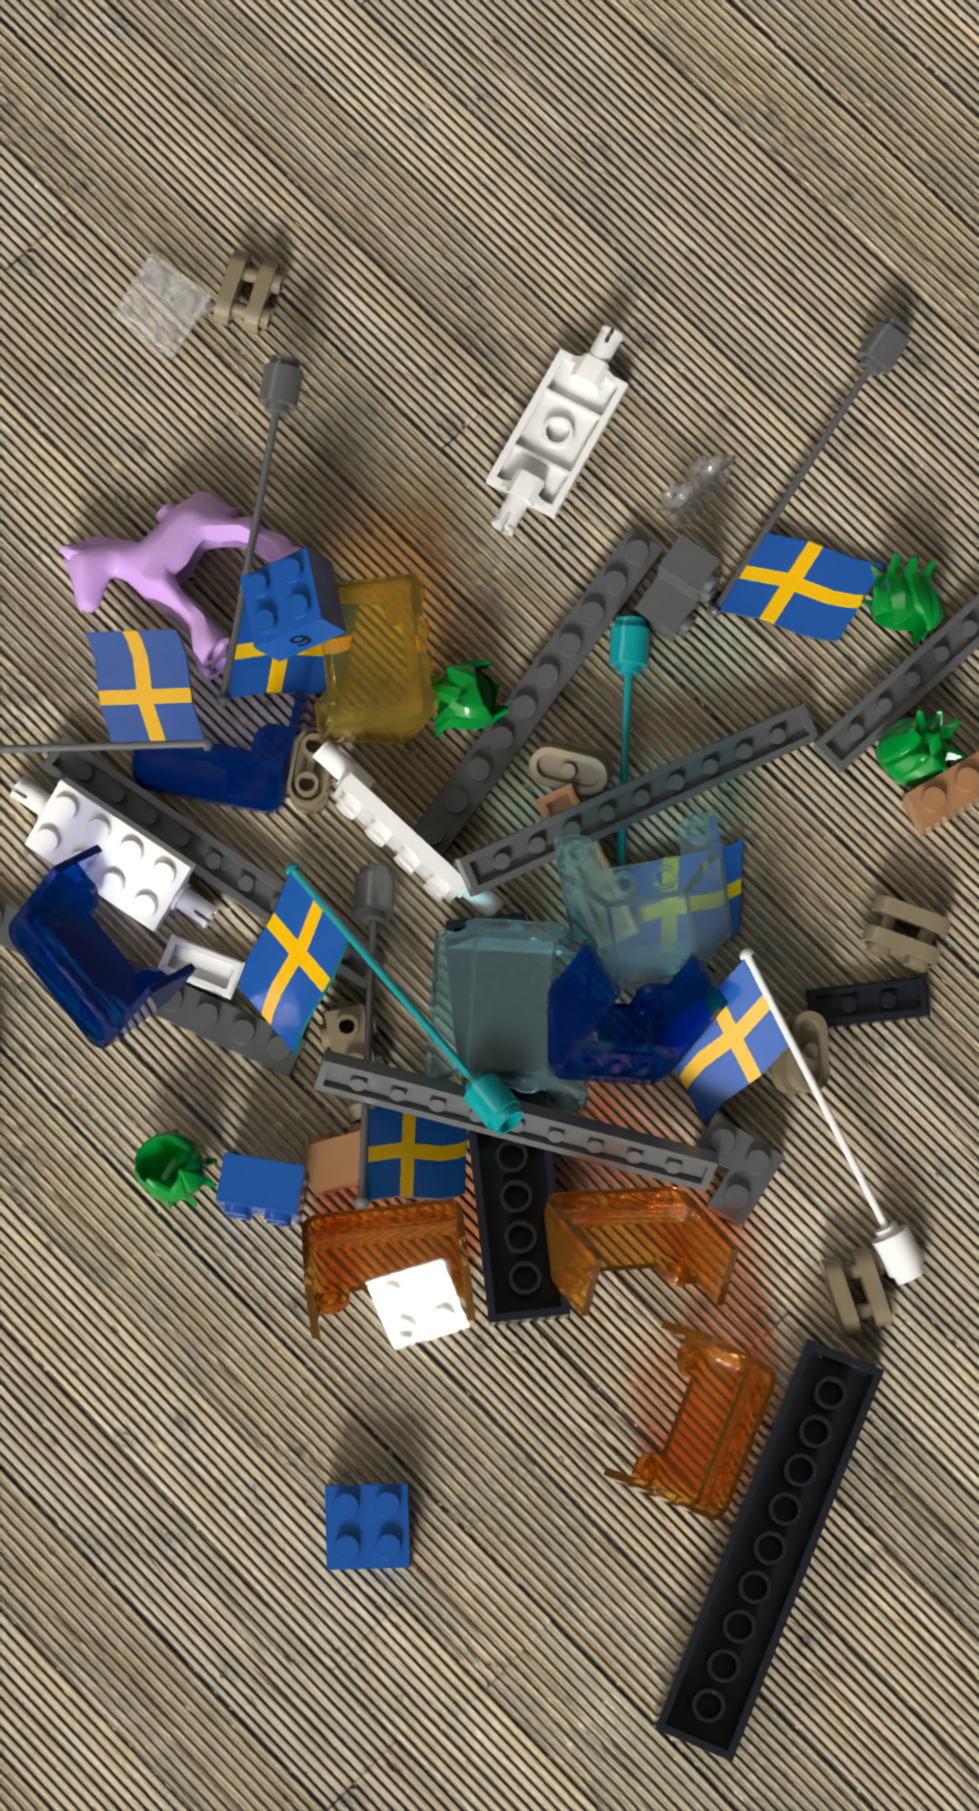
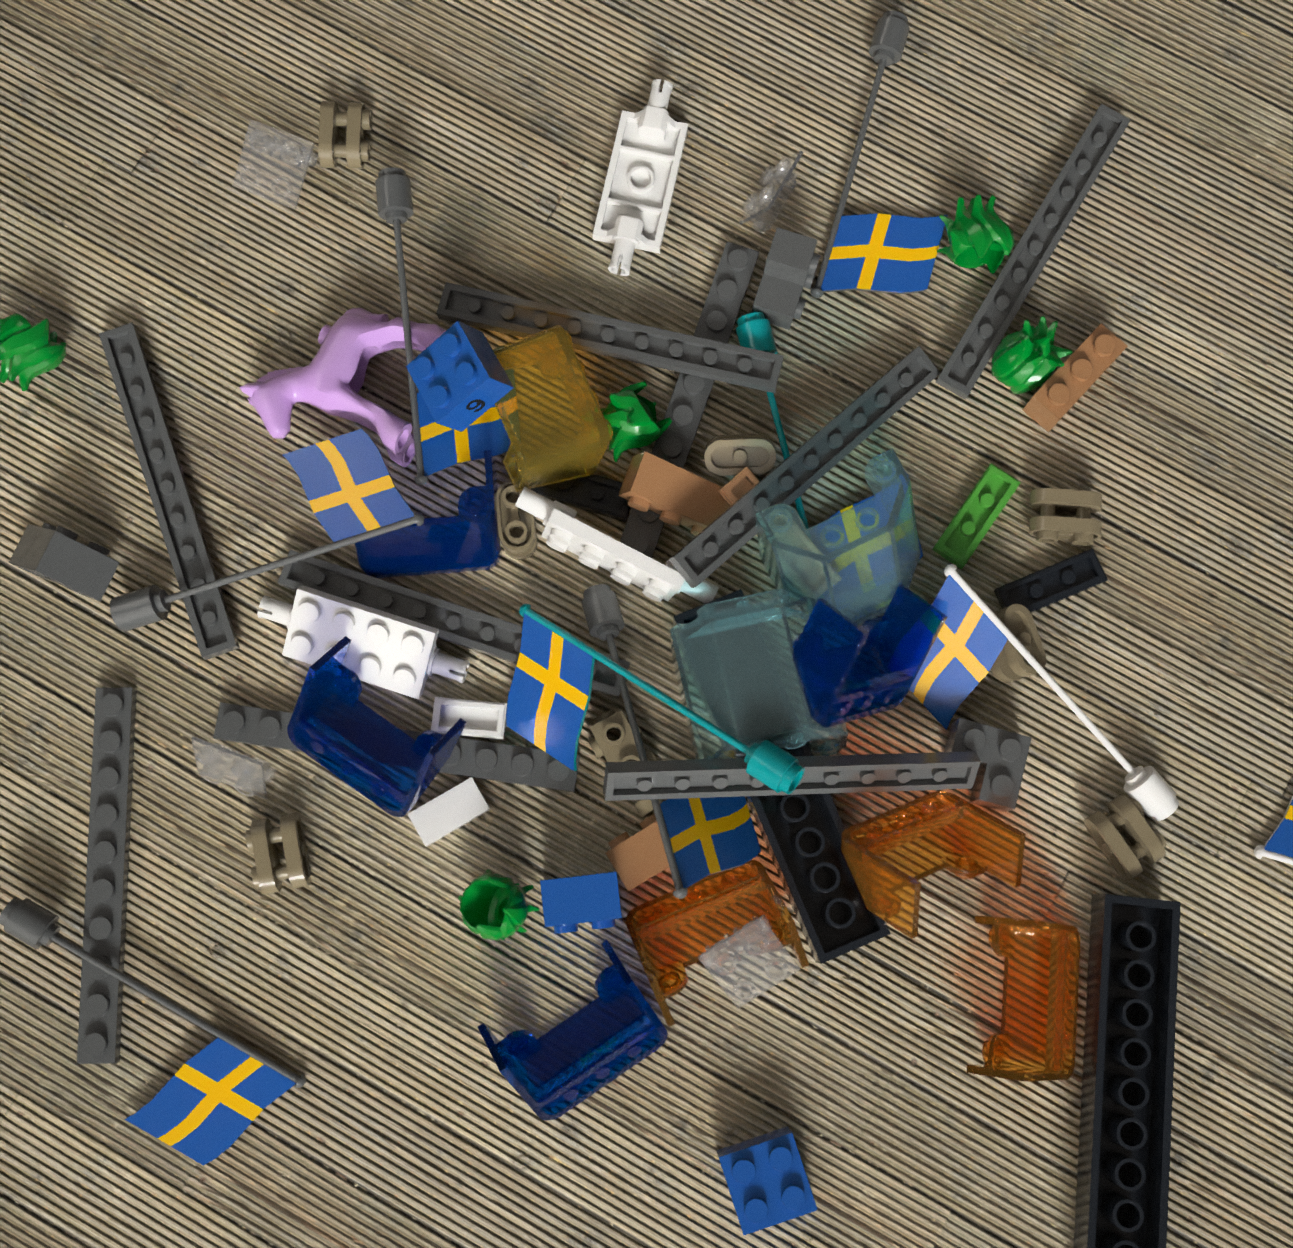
camera: 20 degrees left, 0 degrees up
none -> white tile [408,777,491,847]
none -> dark grey plate [436,282,784,393]
none -> clear blue windscreen [478,939,668,1120]
none -> black tile [526,457,631,522]
none -> medium nougat brick [618,451,730,536]
none -> bright green tile [932,463,1021,569]

